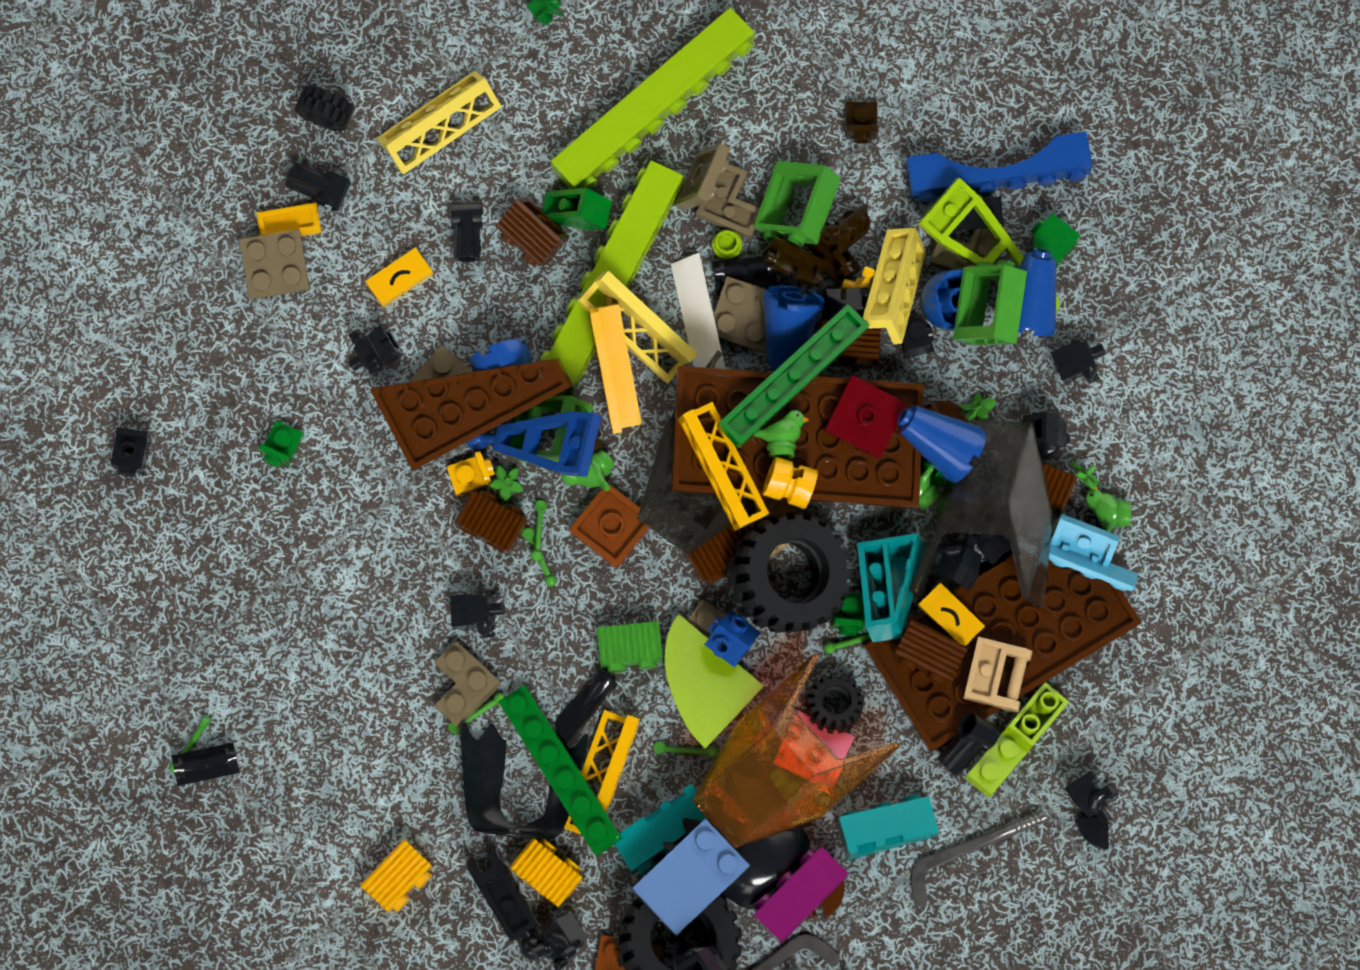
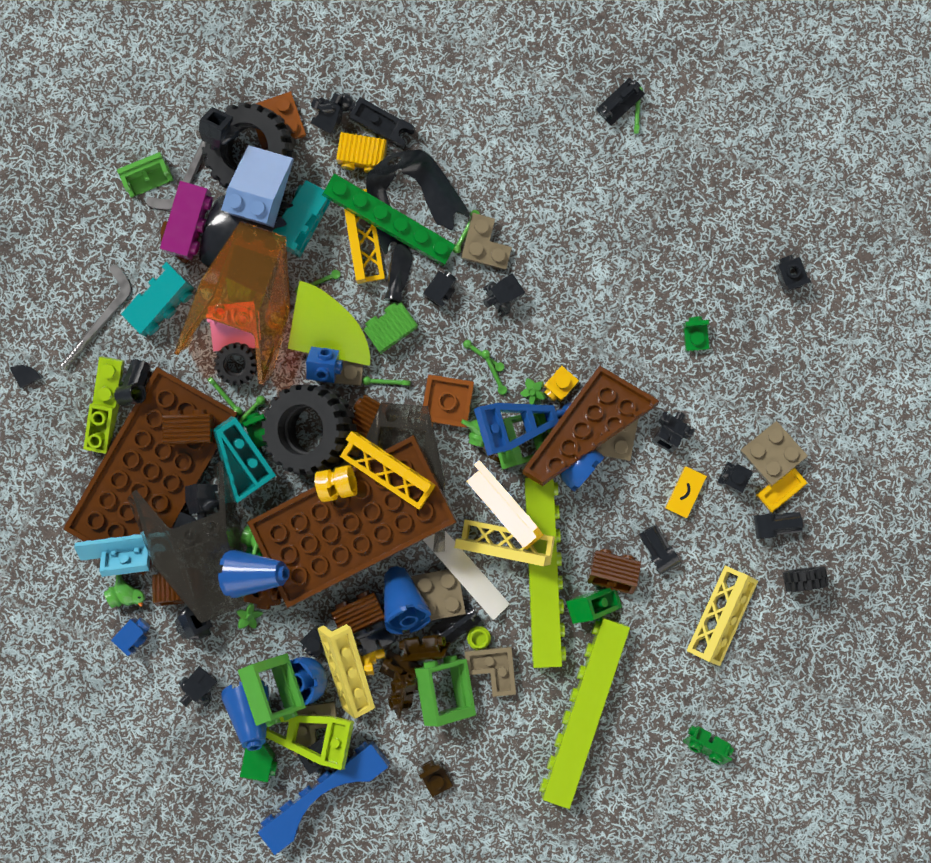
camera: 155 degrees right, 10 degrees up
yellow brick [360,839,433,914] -> none
reddish brown brick [454,490,528,556] -> none
dark tan plate [674,143,731,211] -> none
green plate [717,304,870,448] -> none
bright green animal [753,410,809,459] -> none
dark red plate [824,375,907,460] -> none
yellow tile [918,582,985,646] -> none
tan plate [963,637,1032,712] -> none
black piece [1065,771,1119,825] -> none
bright green plant [1069,461,1100,490] -> none
none -> blue brick [111,617,150,656]
none -> bright green hinge [207,377,242,416]
none -> bright green hinge [362,376,411,386]
none -> black brick [423,271,457,310]
none -> black brick [717,461,753,493]

